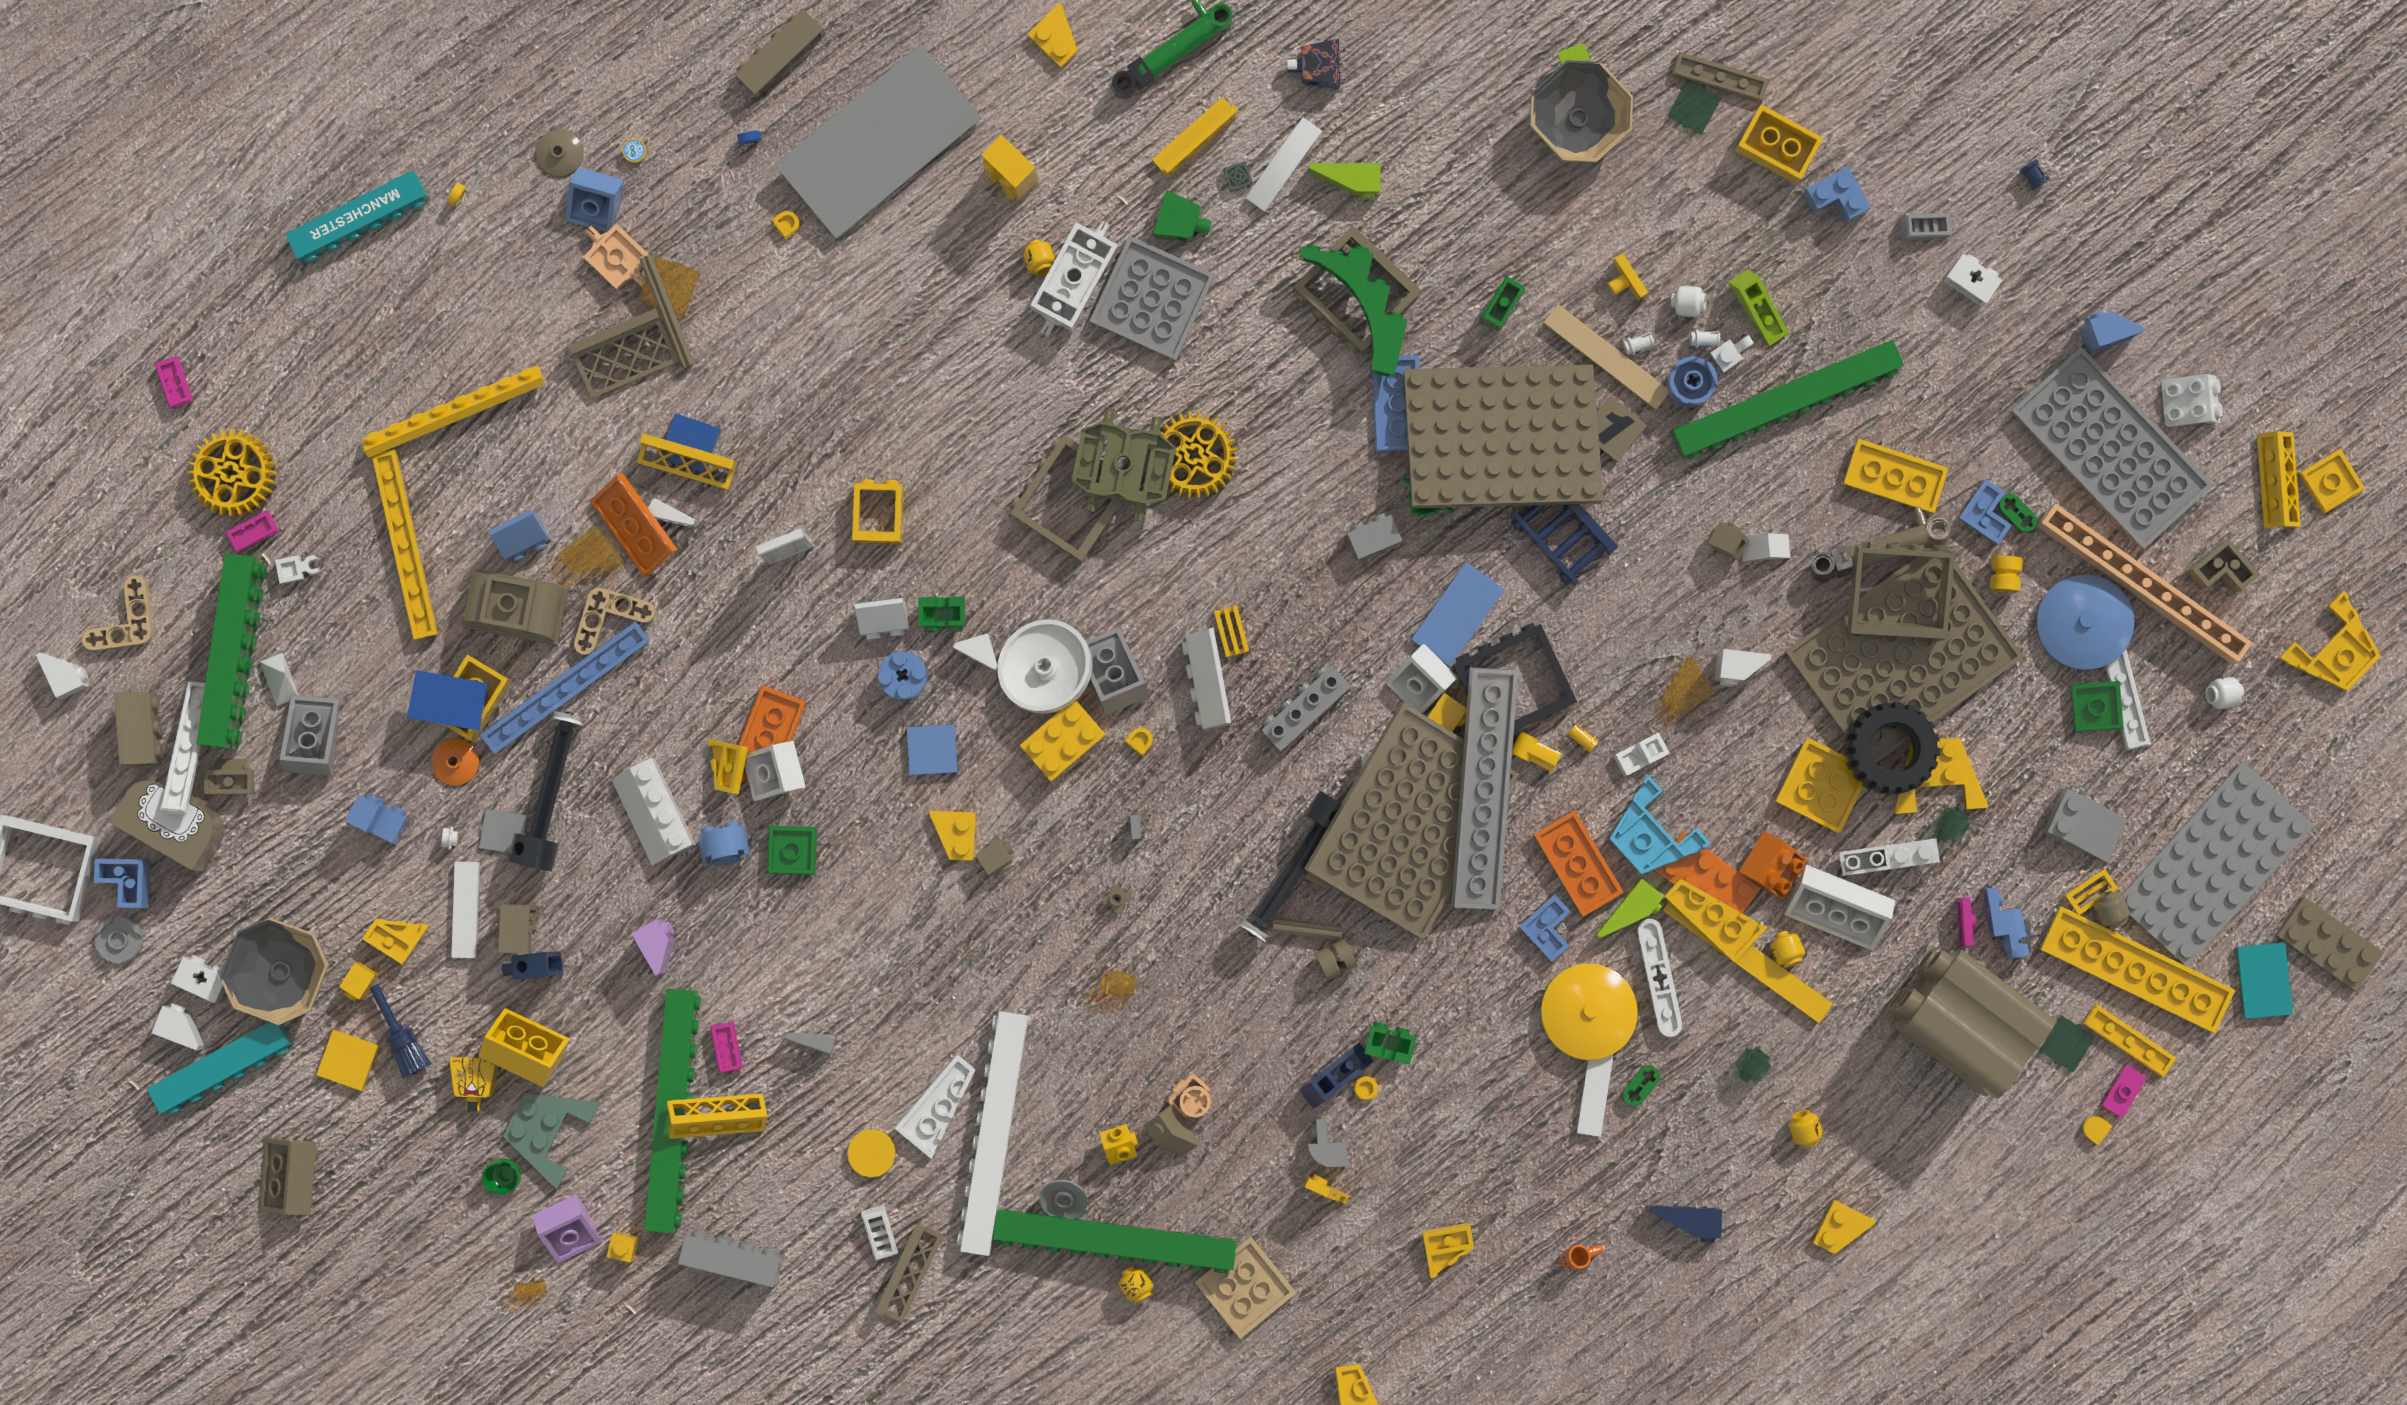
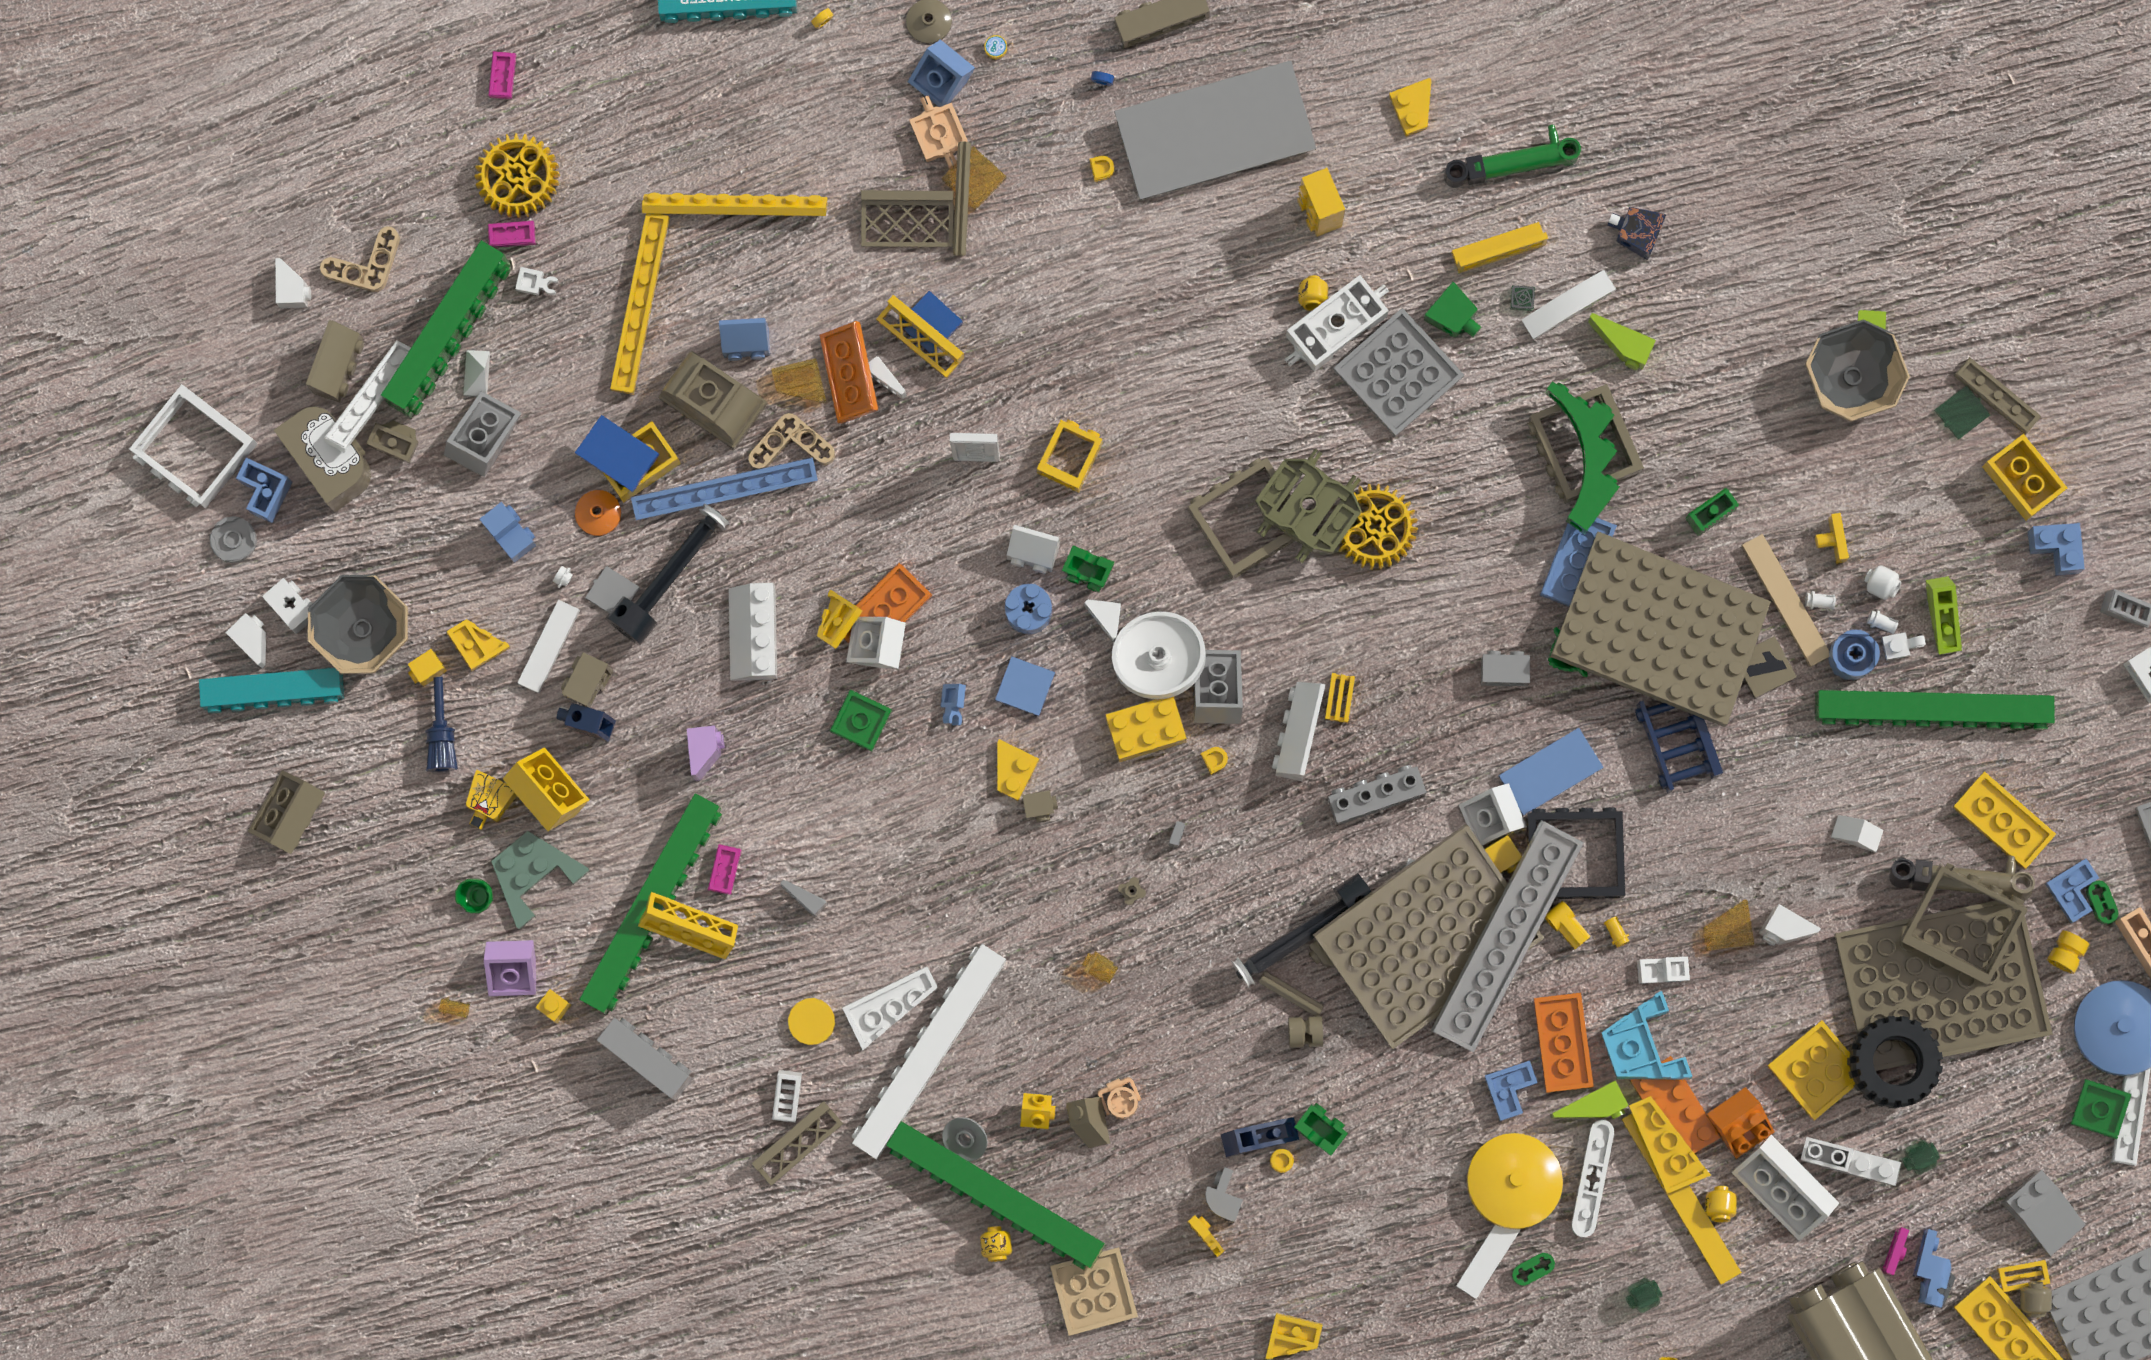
camera: 30 degrees right, 5 degrees down
yellow tile [316,1029,380,1091] -> none
medium blue brick [698,821,751,867] -> none
dark tan brick [1708,522,1750,561] -> none
yellow wing [1893,738,1988,814] -> none
none -> medium blue plate [941,684,966,726]

